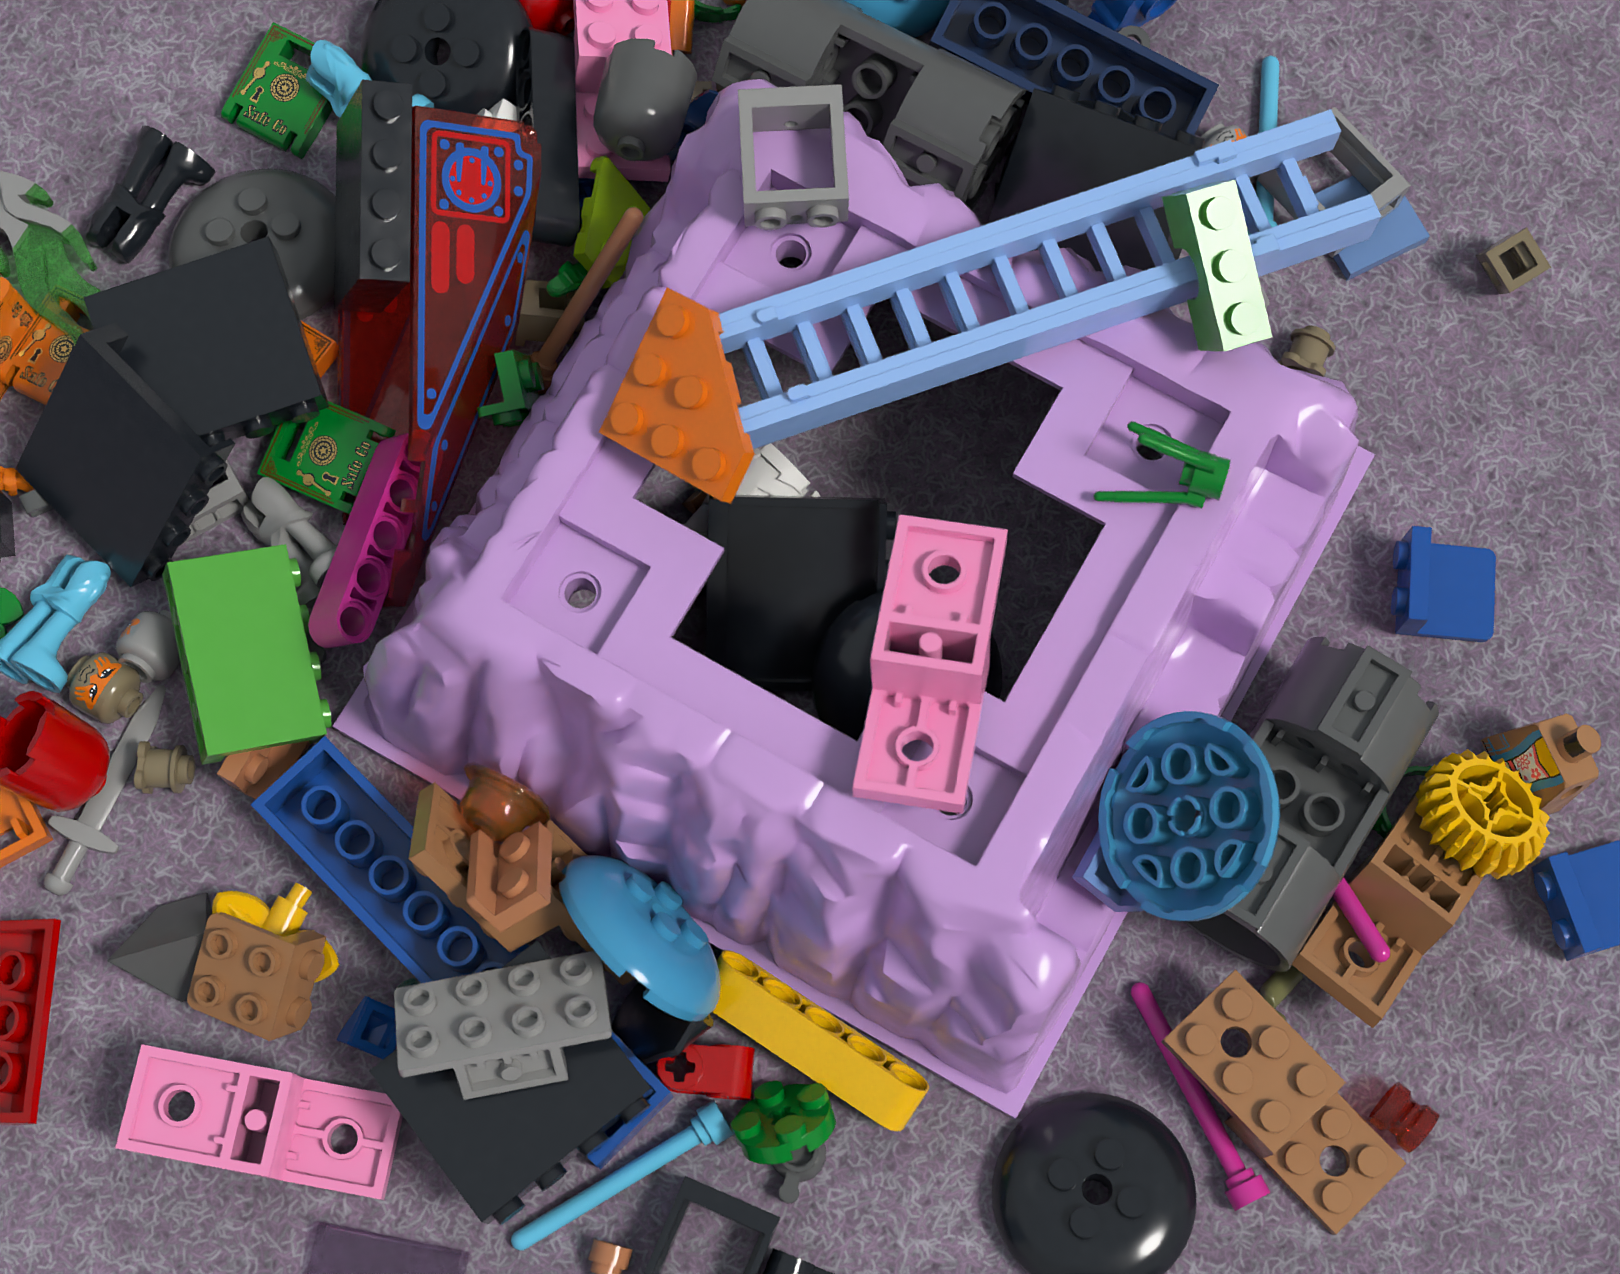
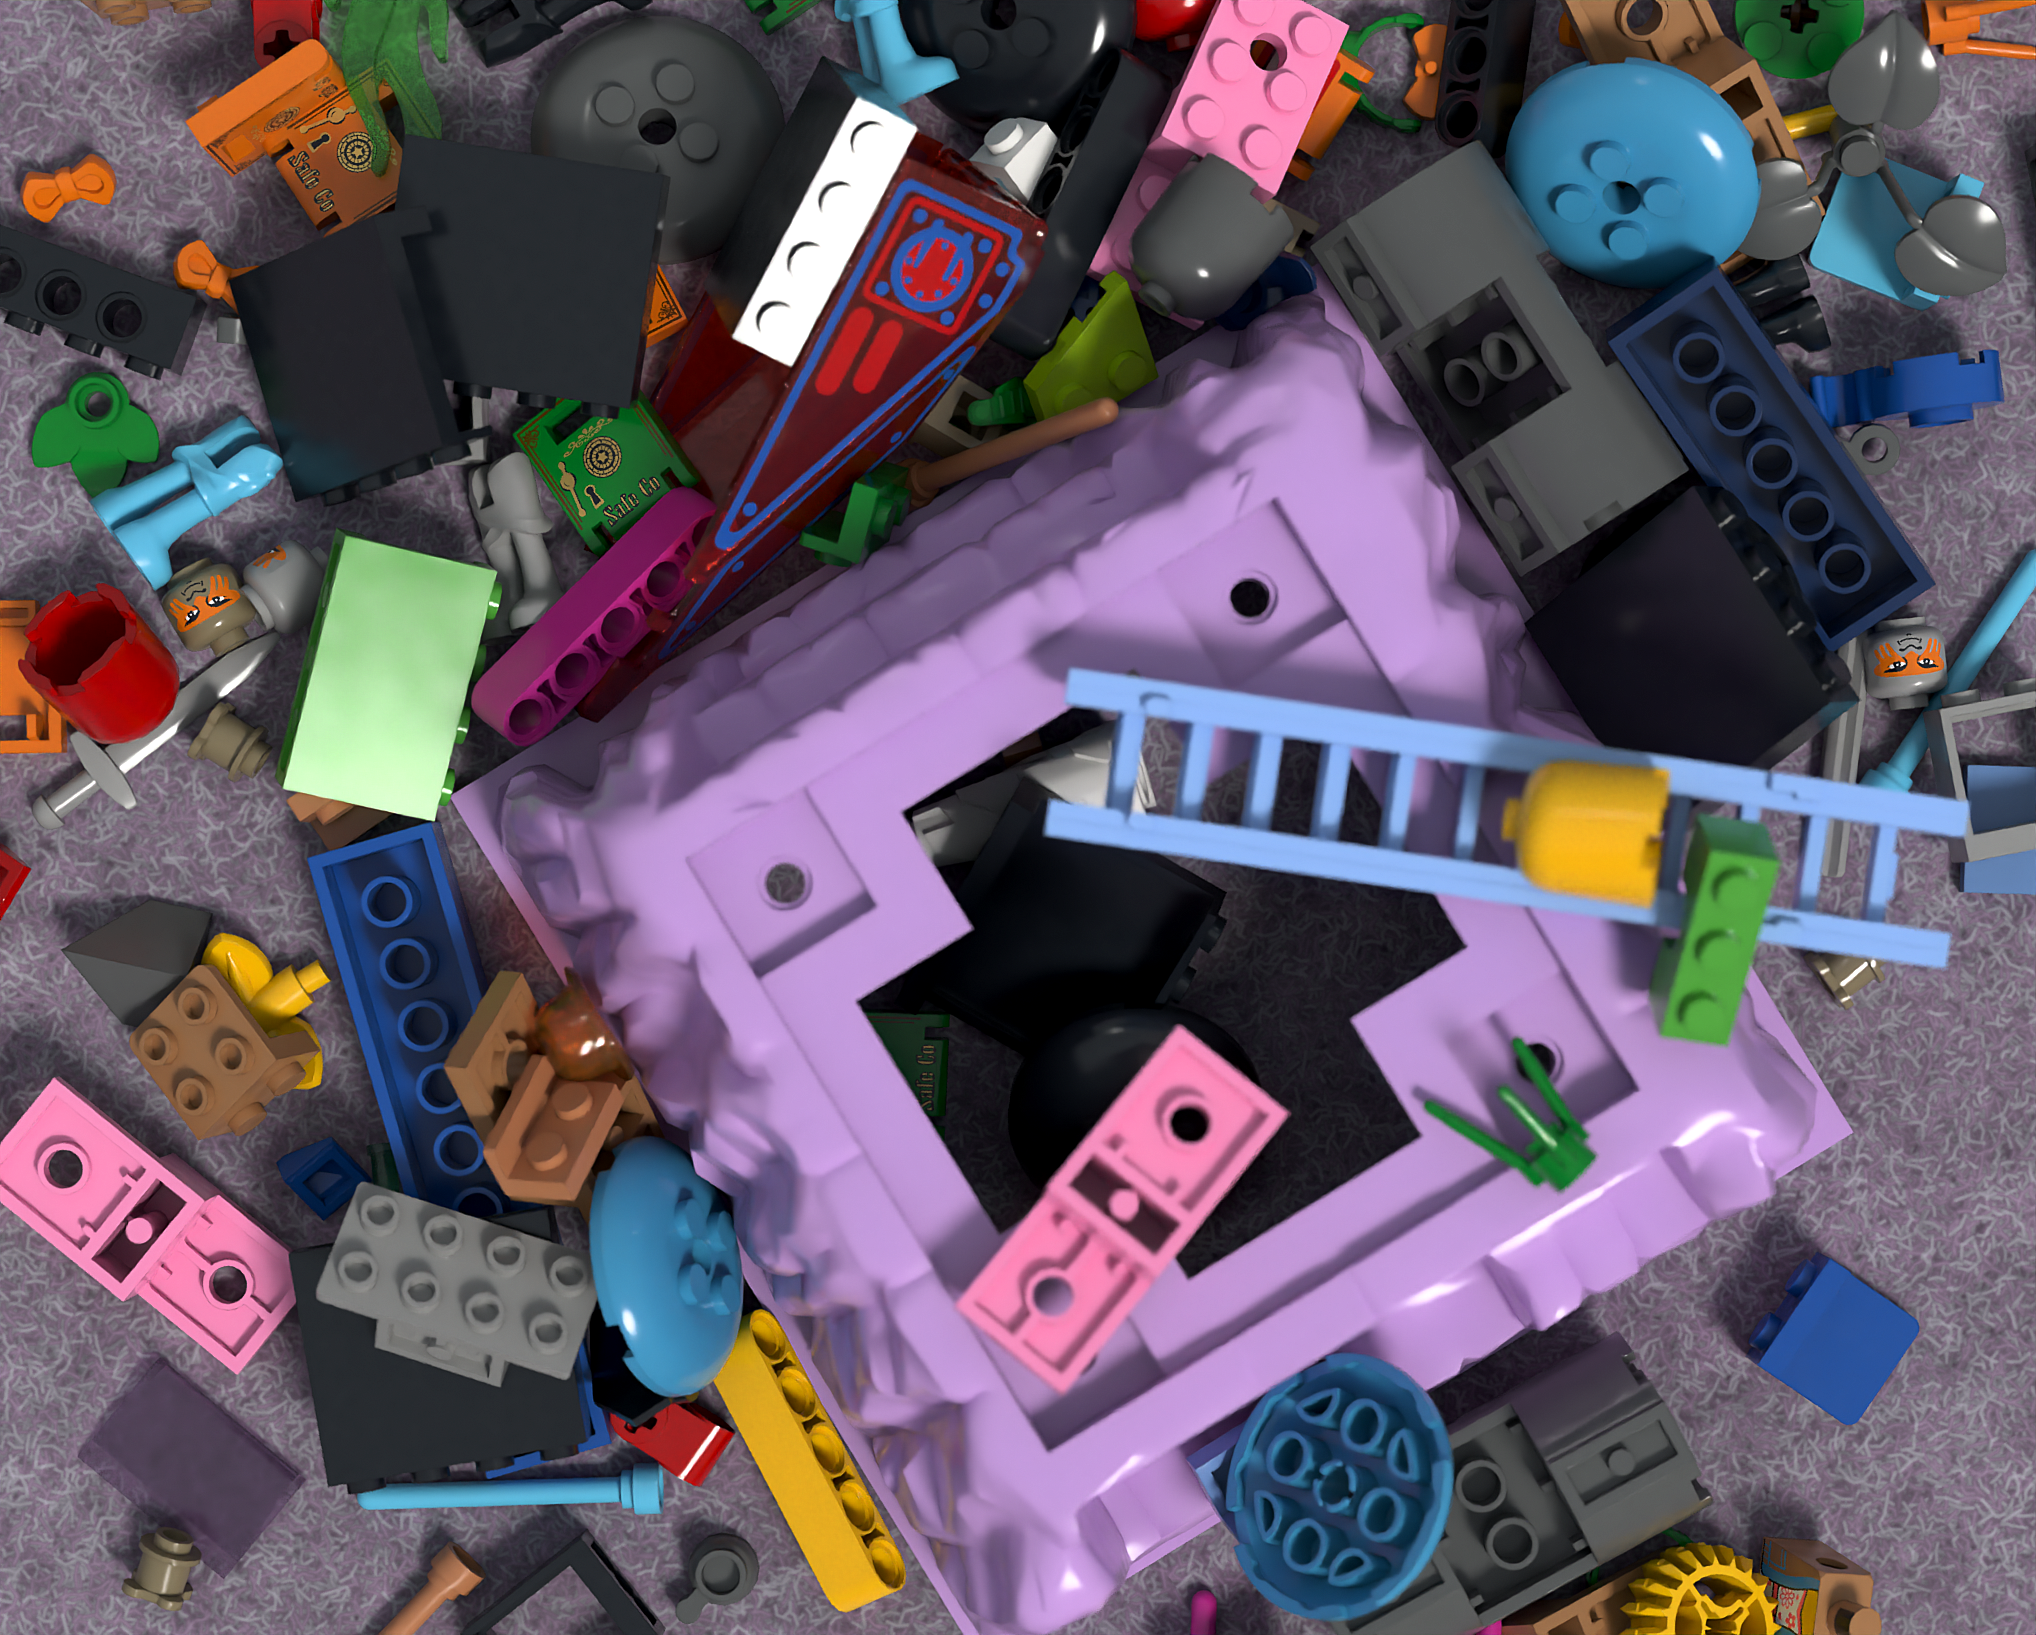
camera: 30 degrees right, 15 degrees up
orange plate [599,287,755,503] -> none
green plate [731,1081,836,1164] -> none
light grey window [738,84,849,230] -> none
none -> yellow cylinder [1502,760,1670,908]

